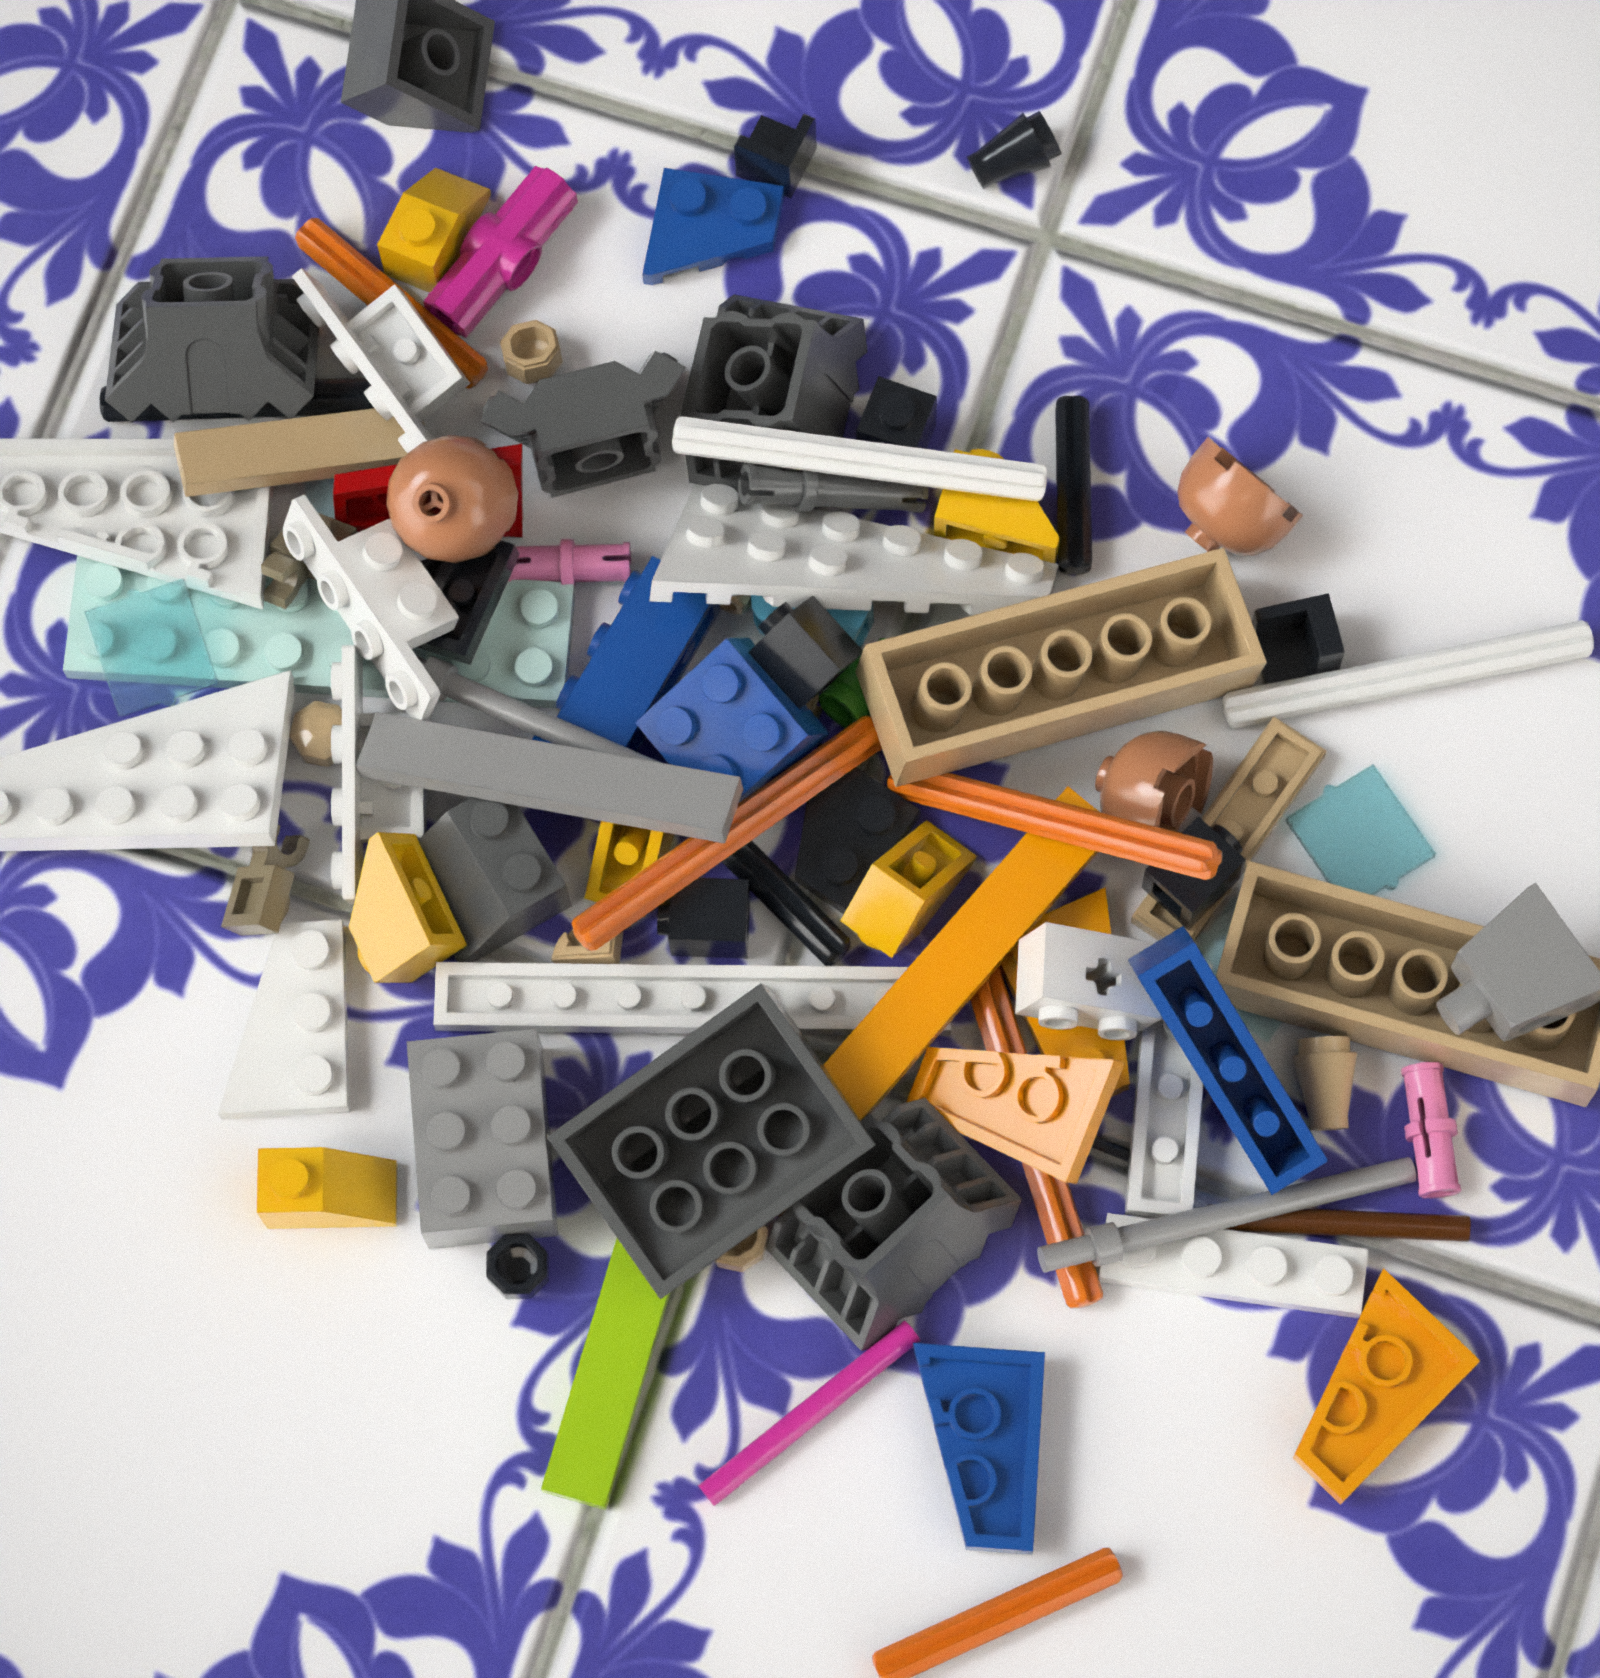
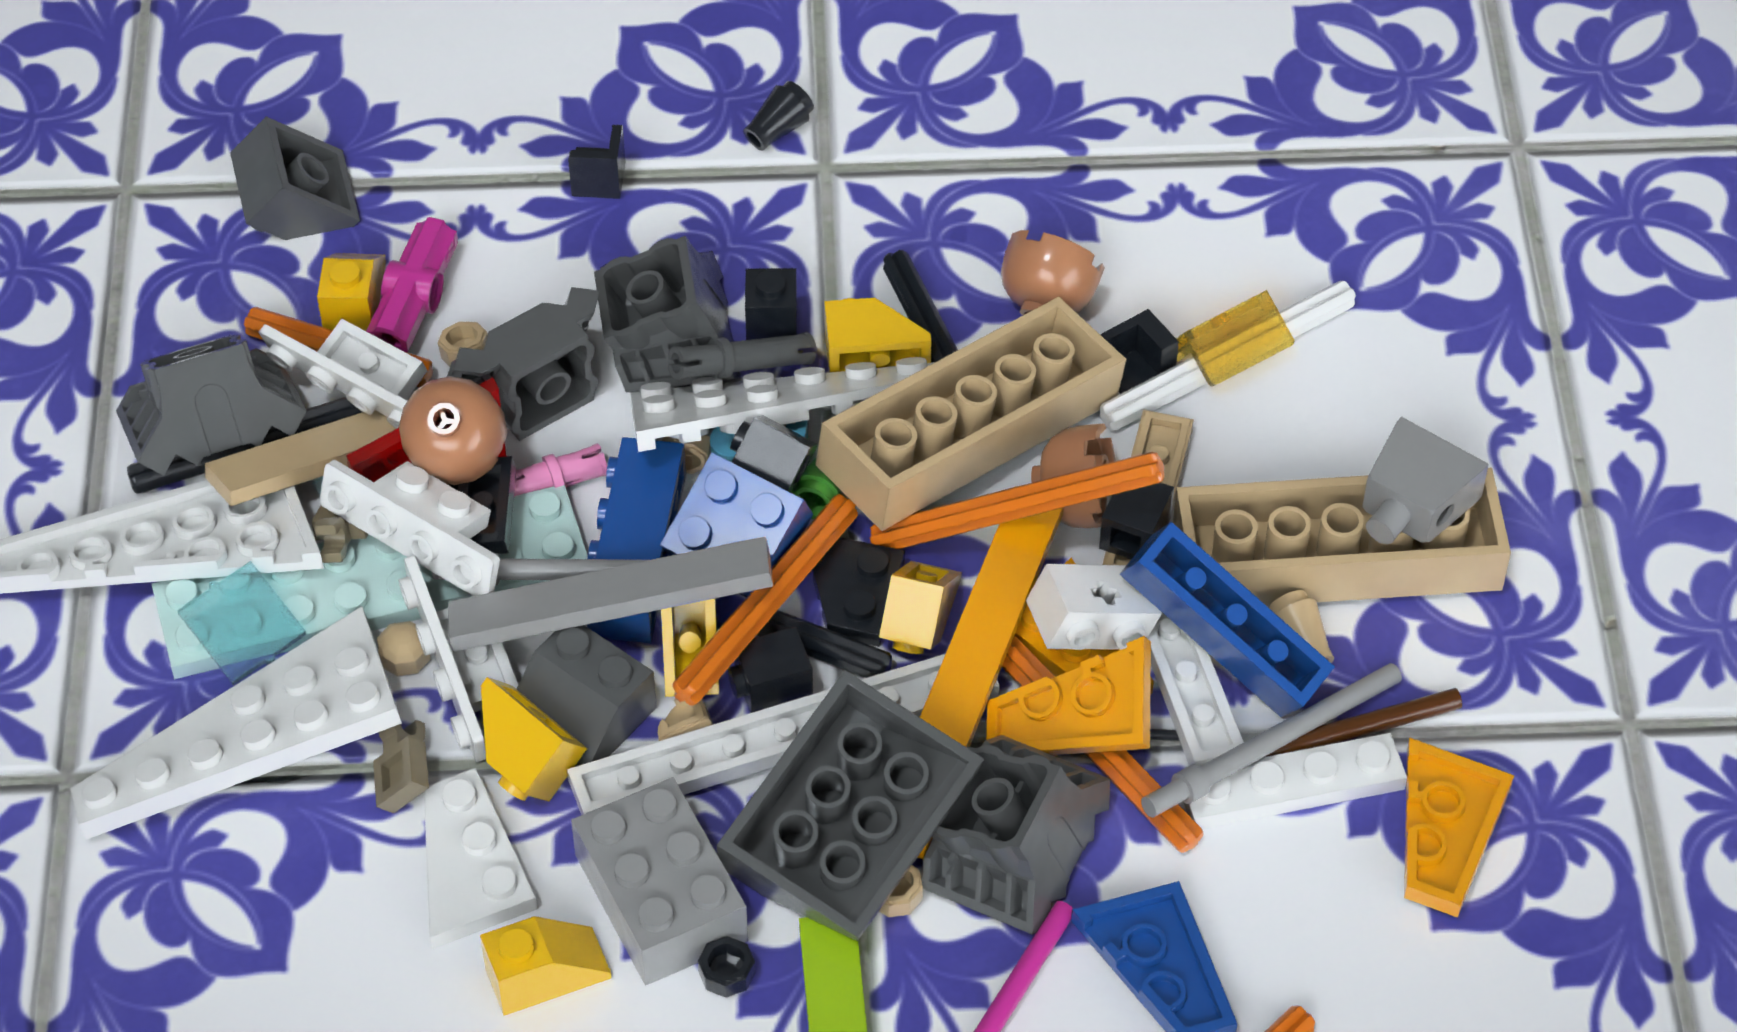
camera: 25 degrees left, 20 degrees down
blue wing [642,168,784,285] -> none
white axle [672,416,1047,501] -> none
clear light blue piece [1285,764,1436,895] -> none
bright pink pin [1401,1062,1461,1199] -> none
none -> clear yellow panel [1176,290,1295,387]

